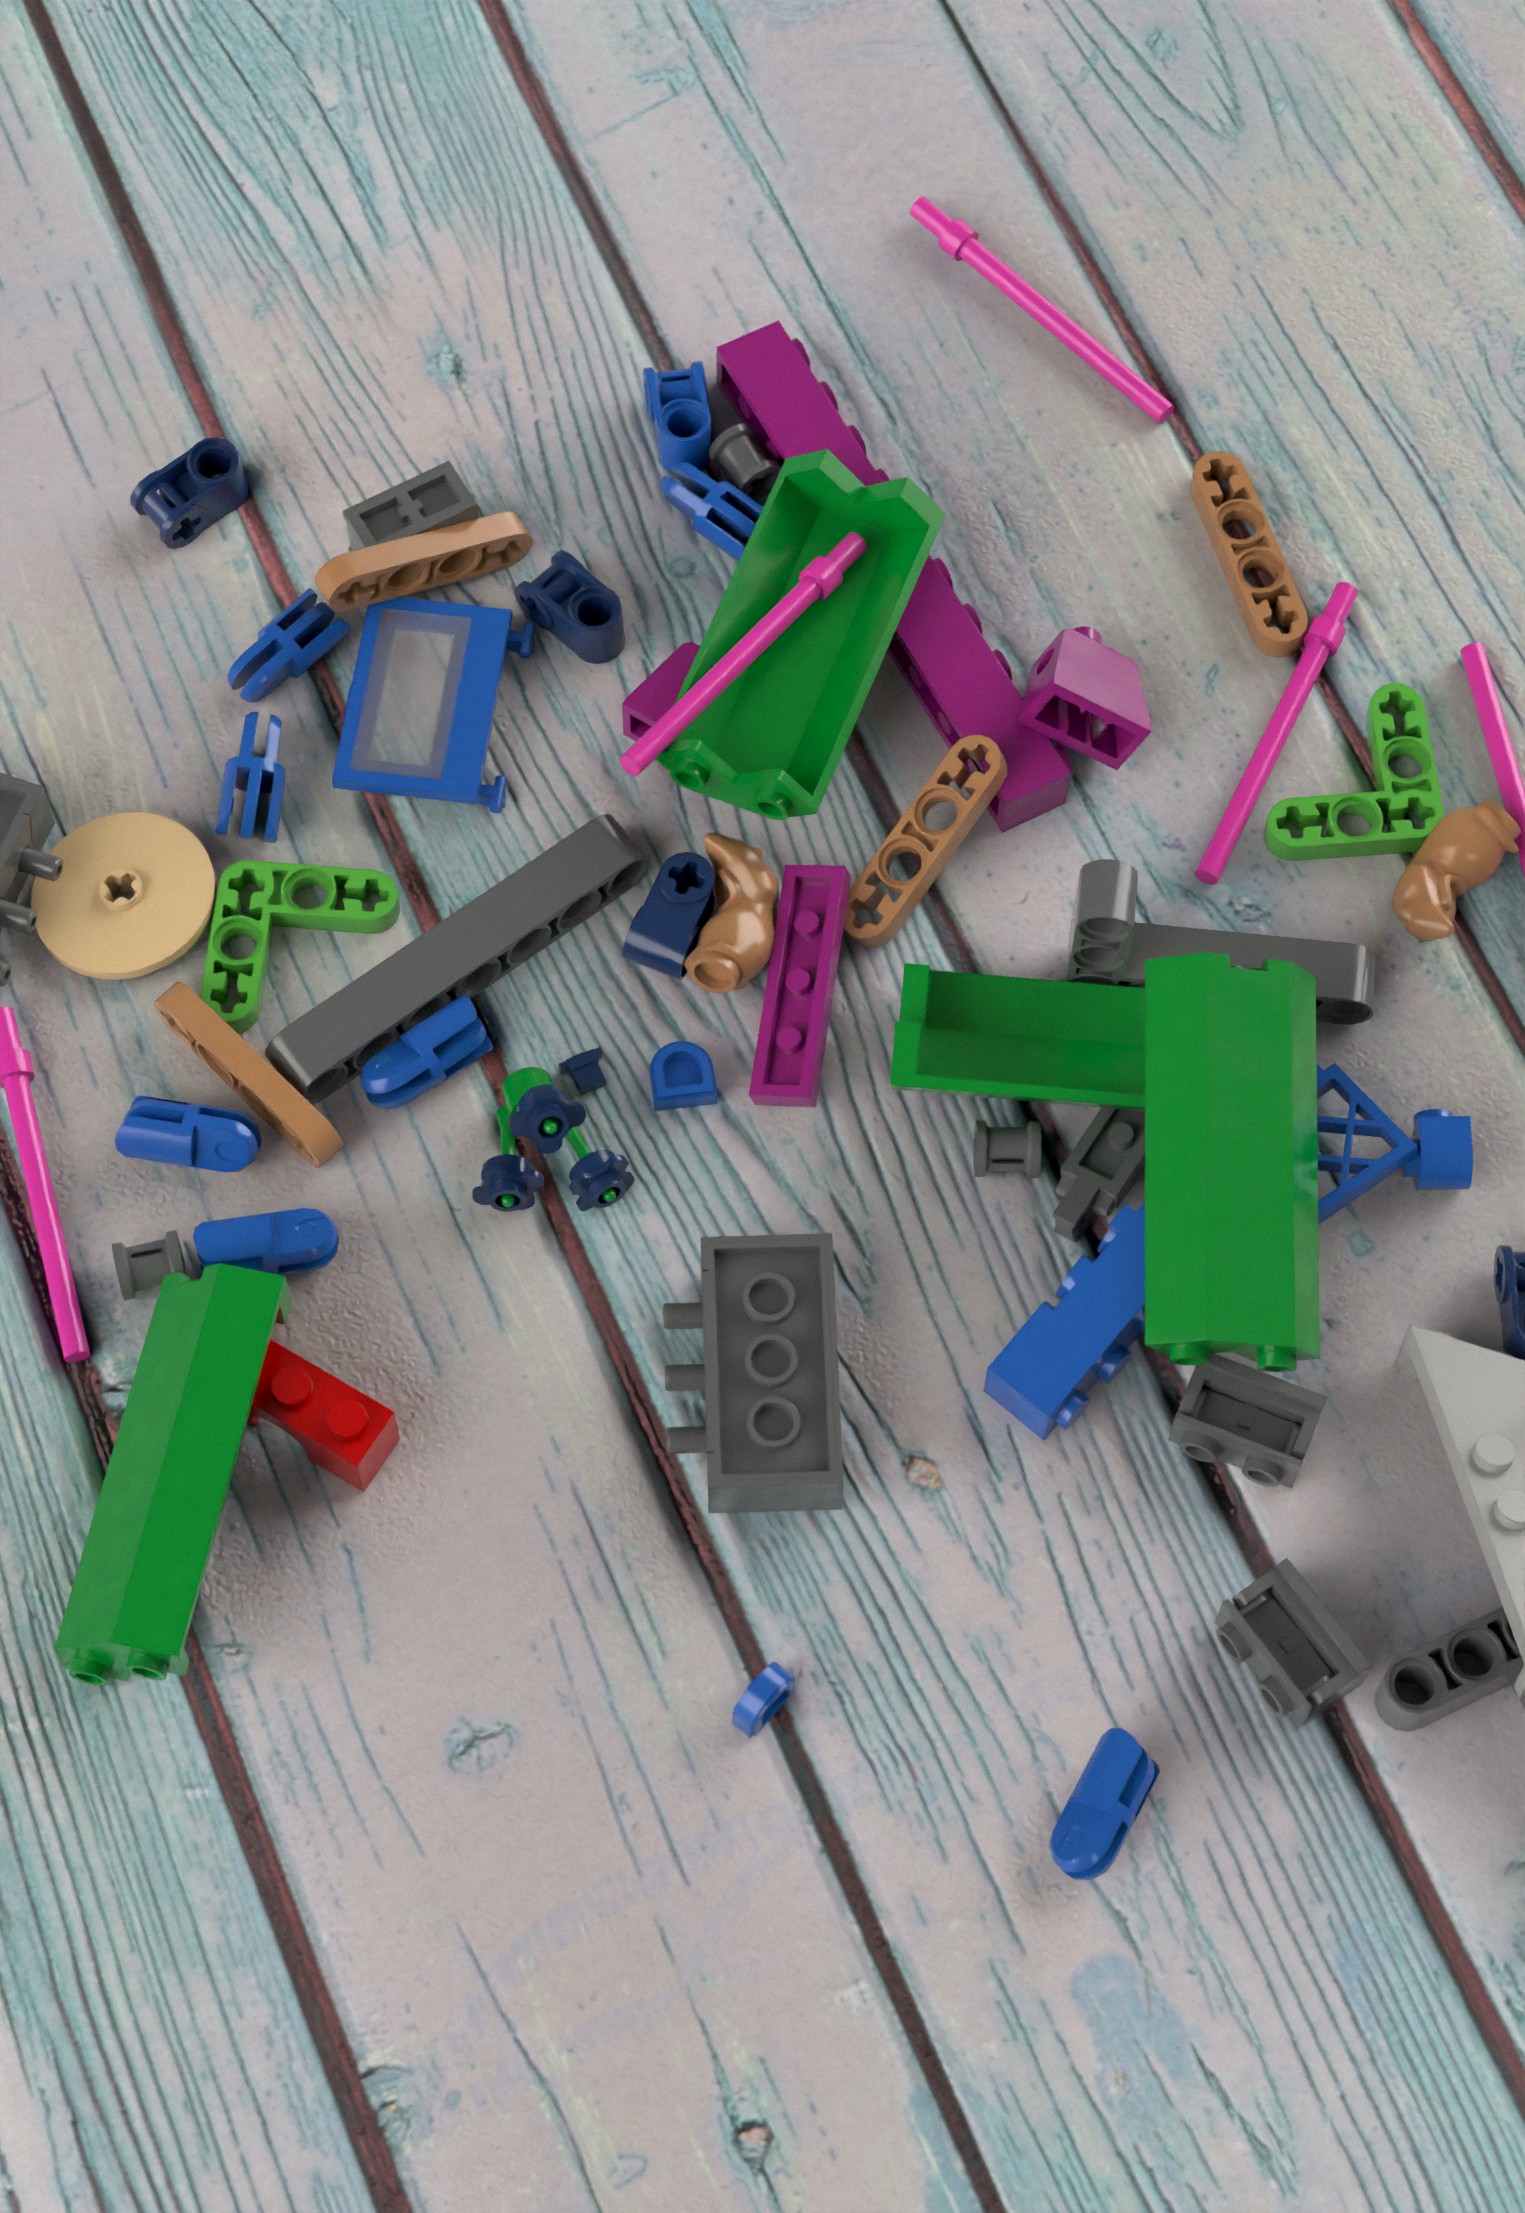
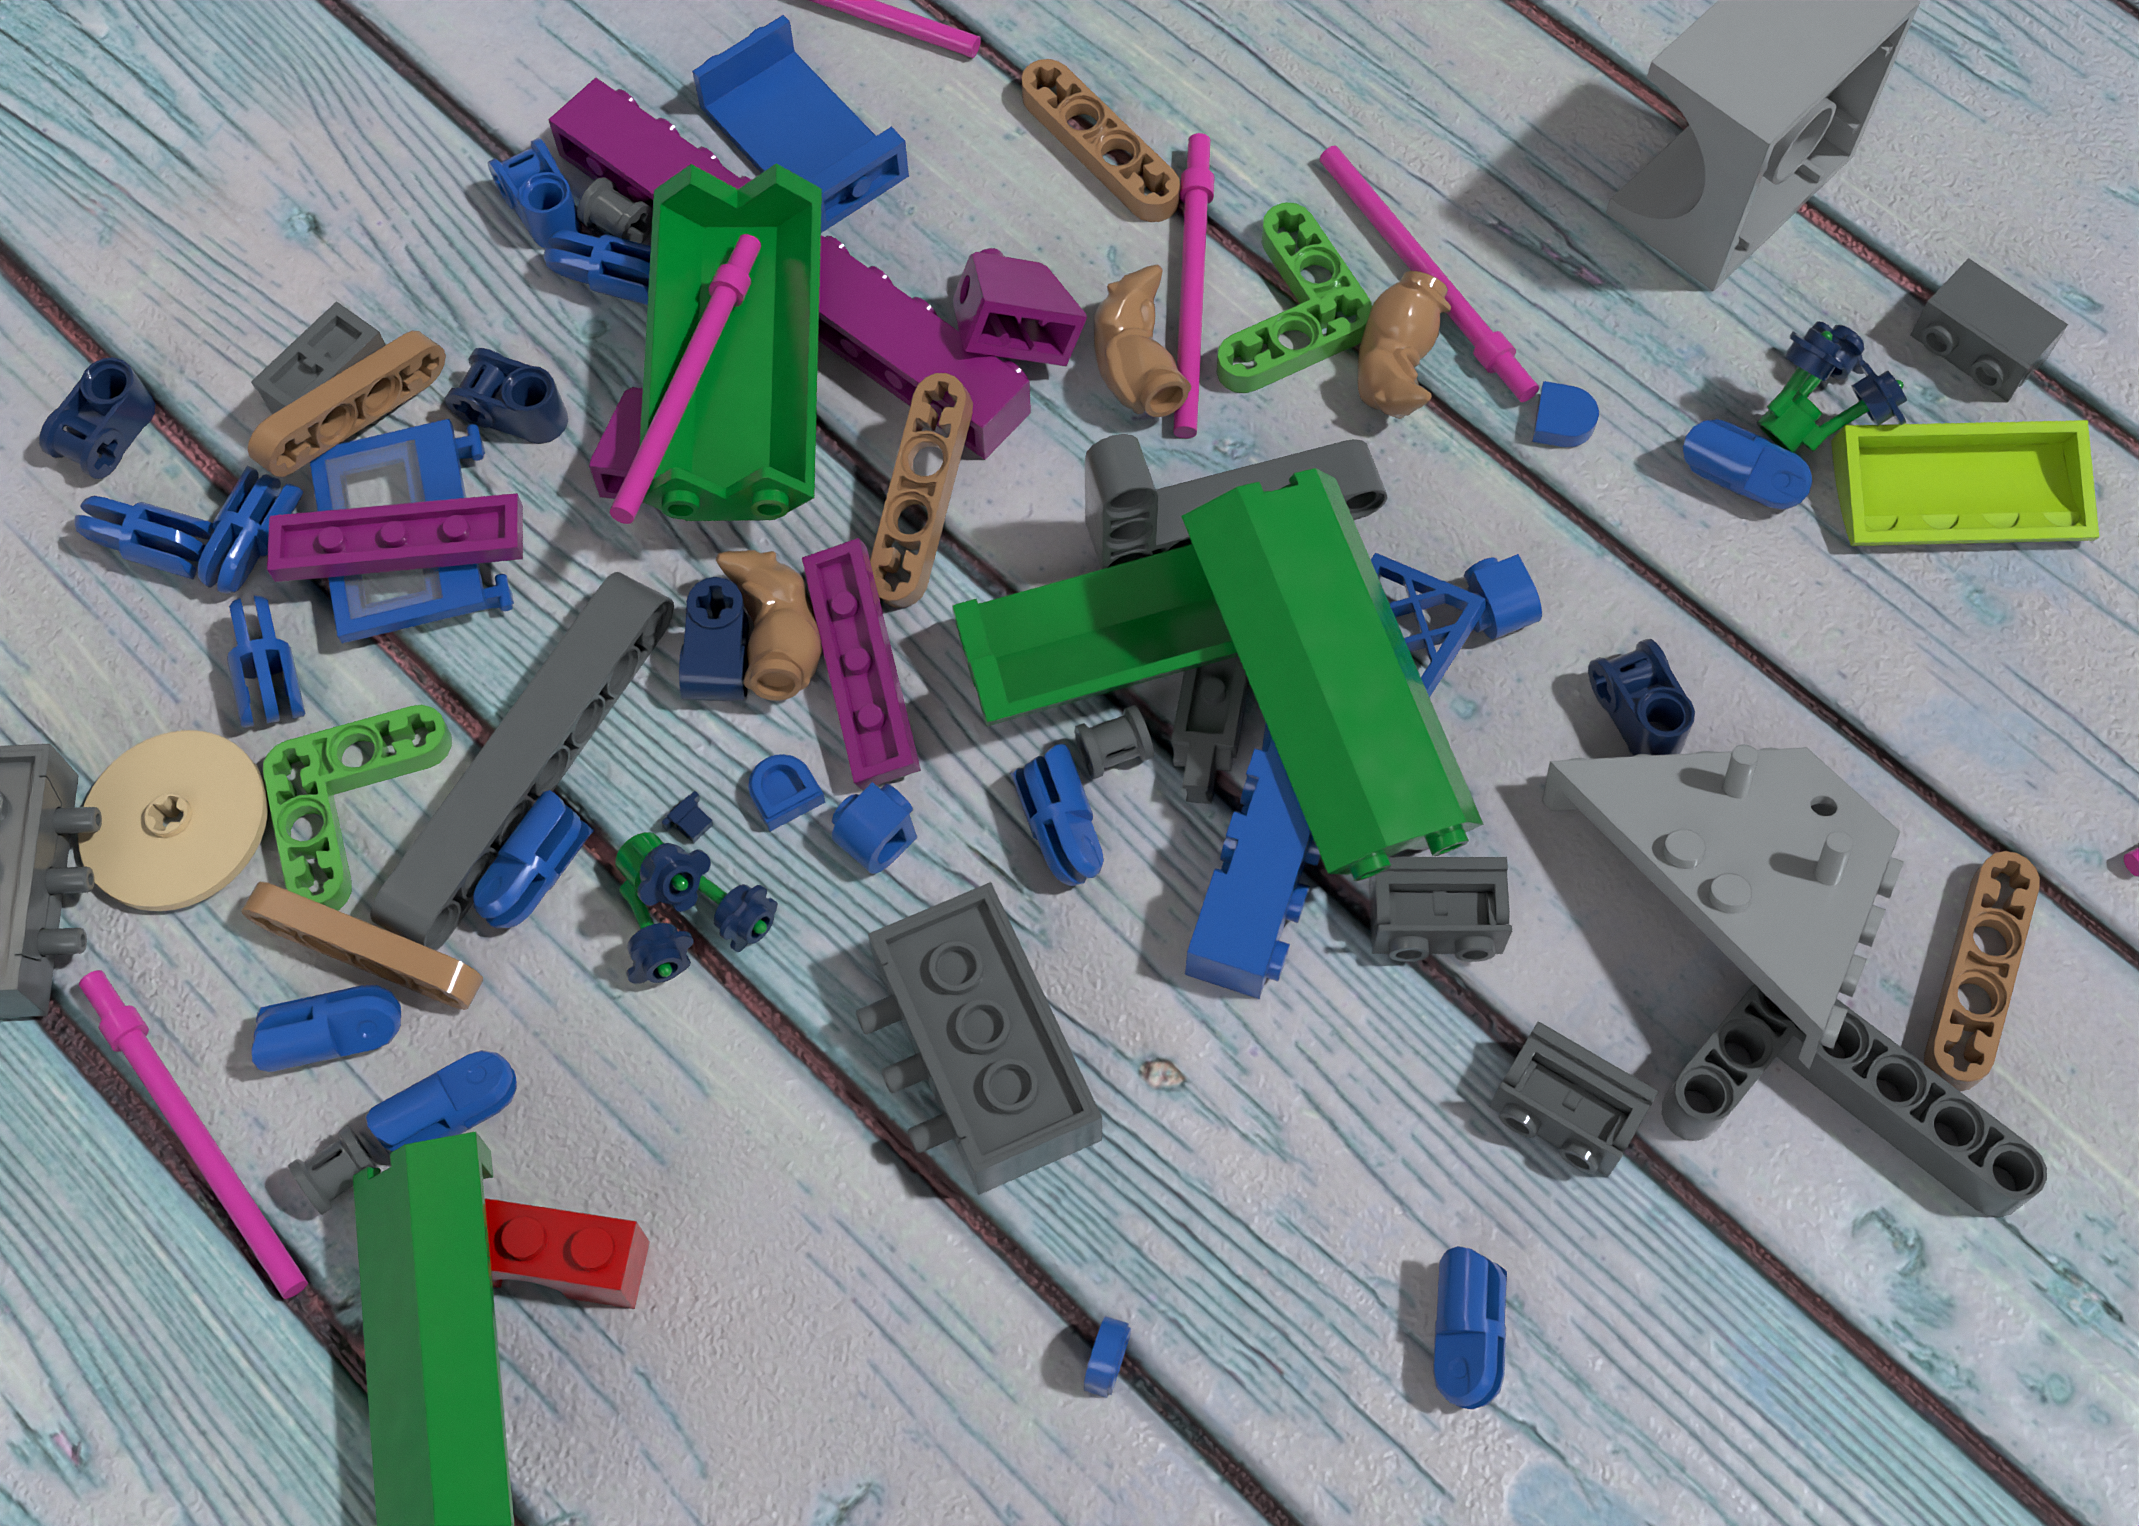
camera: 20 degrees left, 0 degrees up
none -> blue arm [74,496,215,580]
none -> magenta plate [267,493,523,582]
none -> blue panel [692,15,909,233]
none -> blue plate [832,782,918,874]
none -> blue arm [1010,744,1104,886]
none -> medium nougat animal [1094,265,1191,417]

